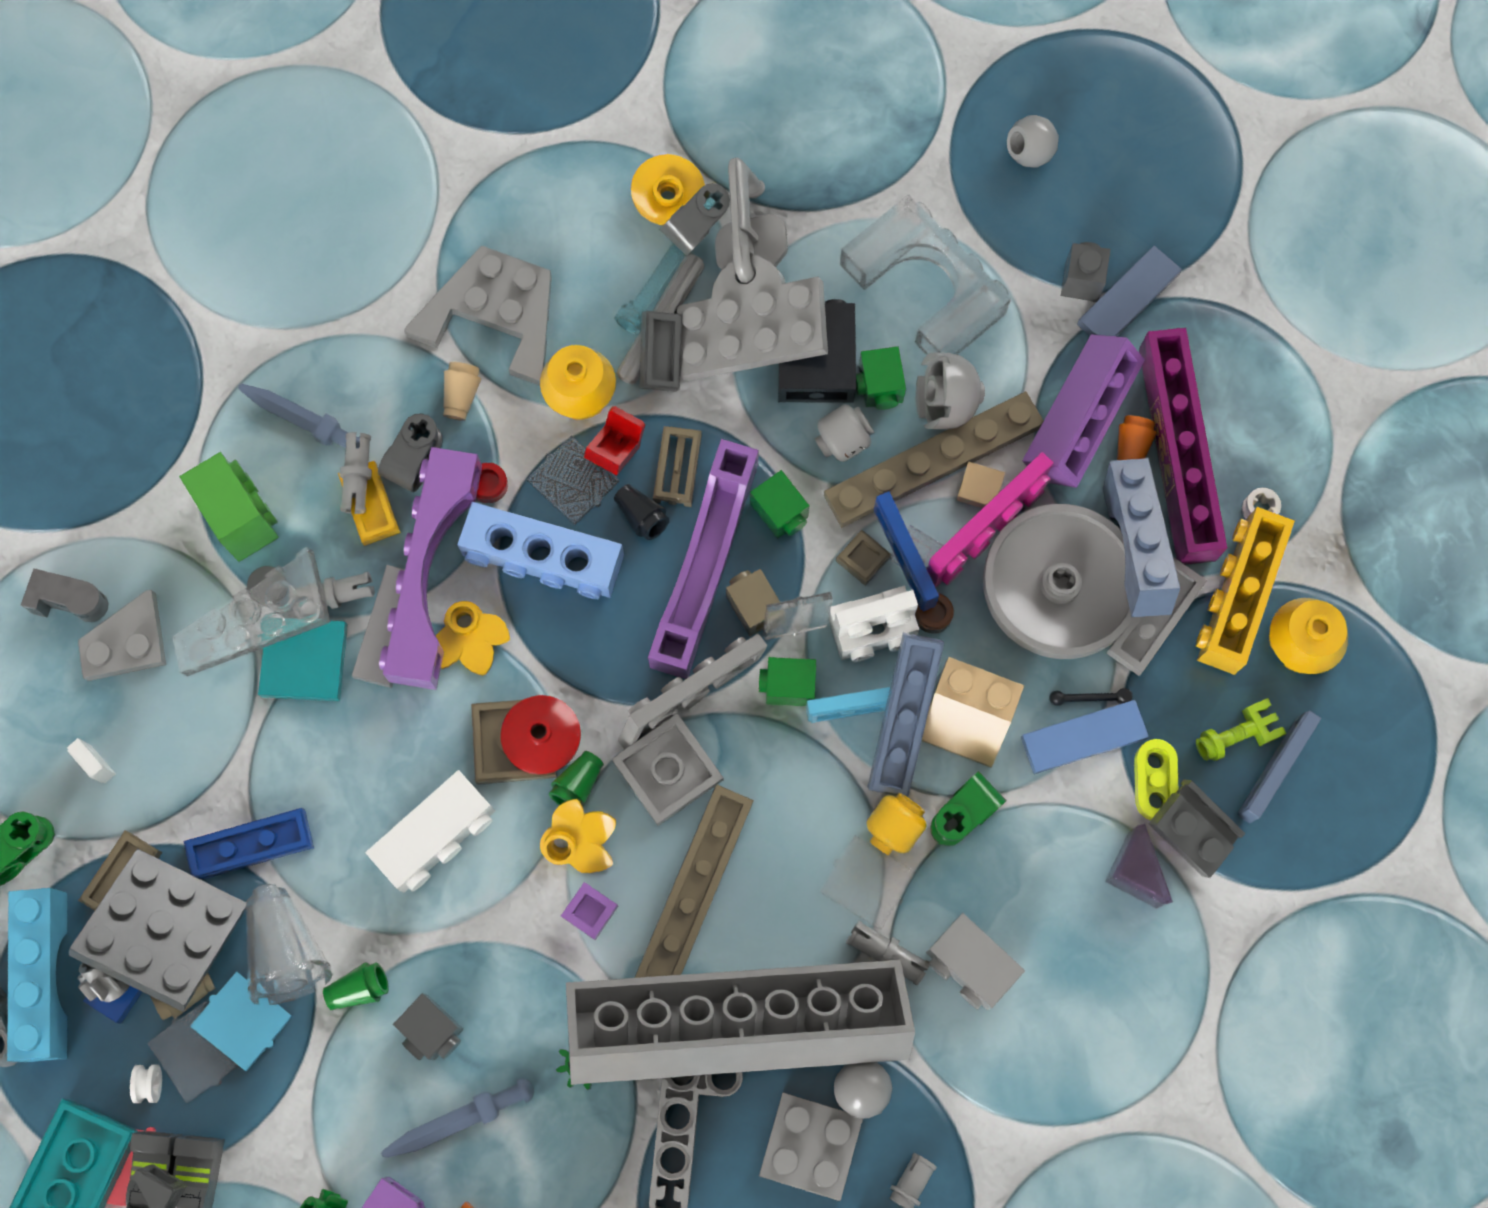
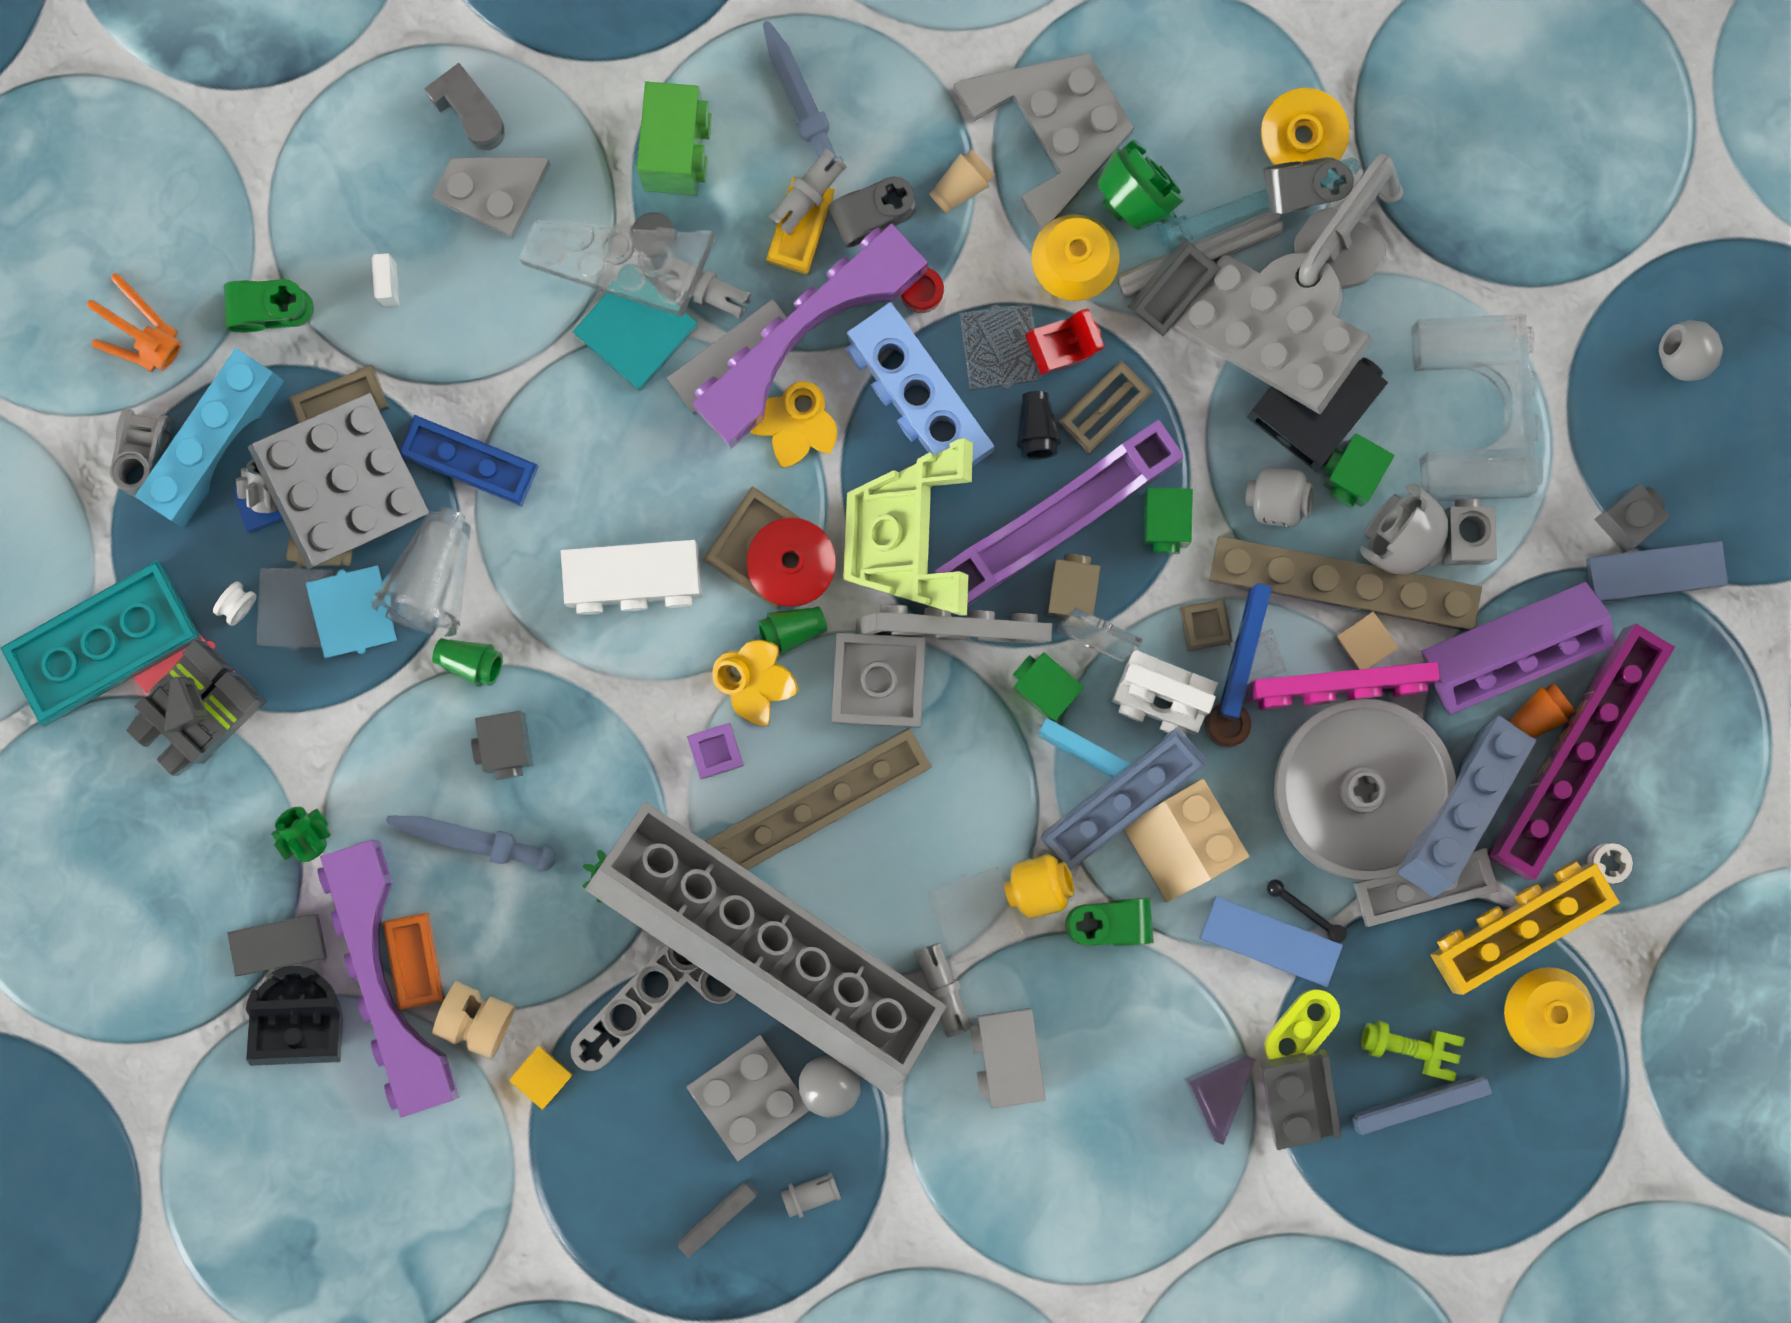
camera: 40 degrees right, 10 degrees up
none -> yellowish green wing [843,438,973,616]
none -> green cone [1097,139,1185,230]
none -> light grey brick [1443,499,1497,565]

